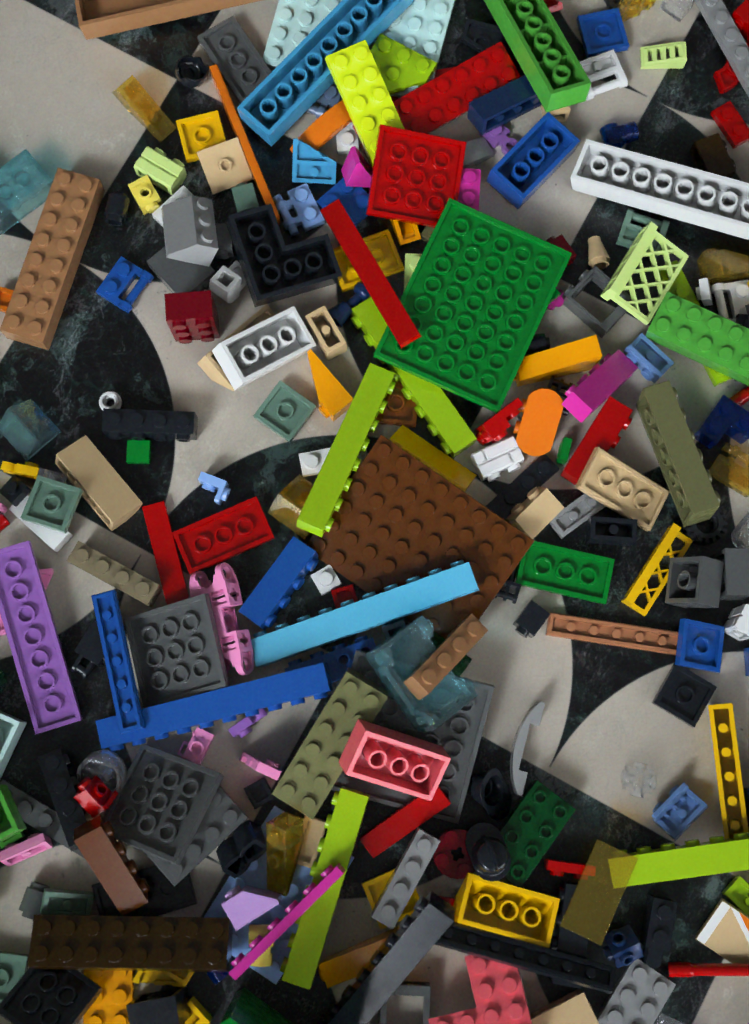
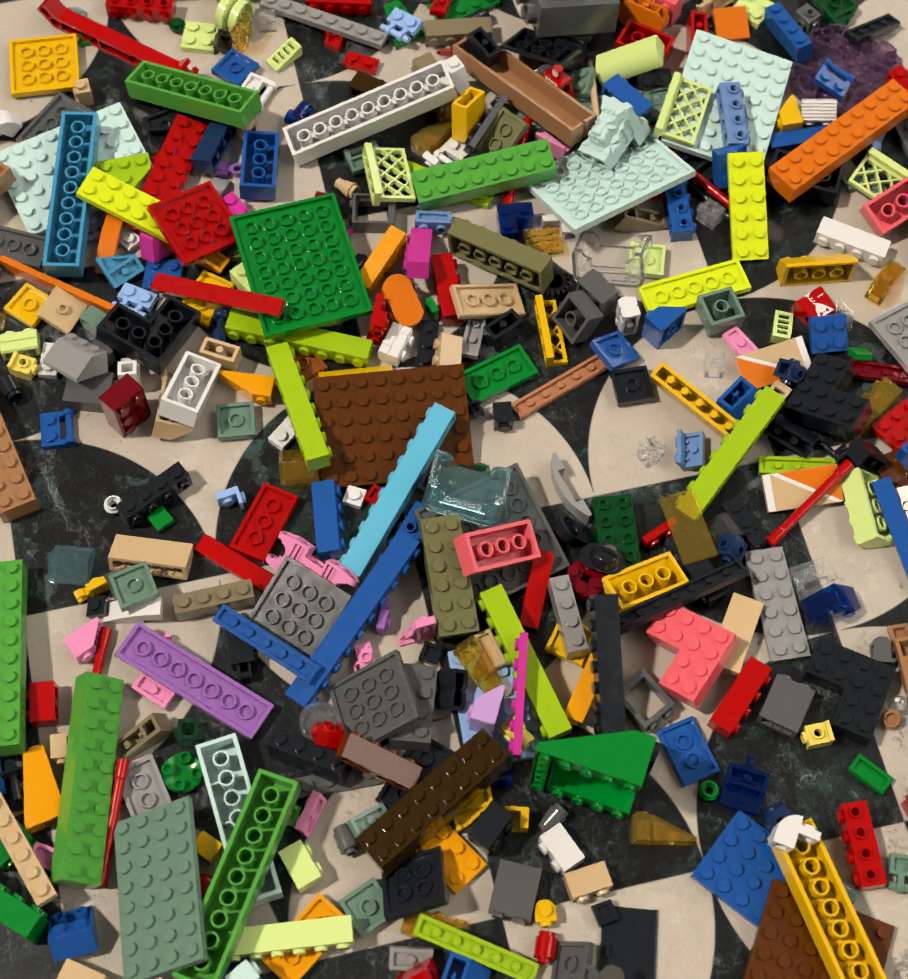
camera: 40 degrees left, 15 degrees down
medium nougat arch [402,614,488,700] -> none

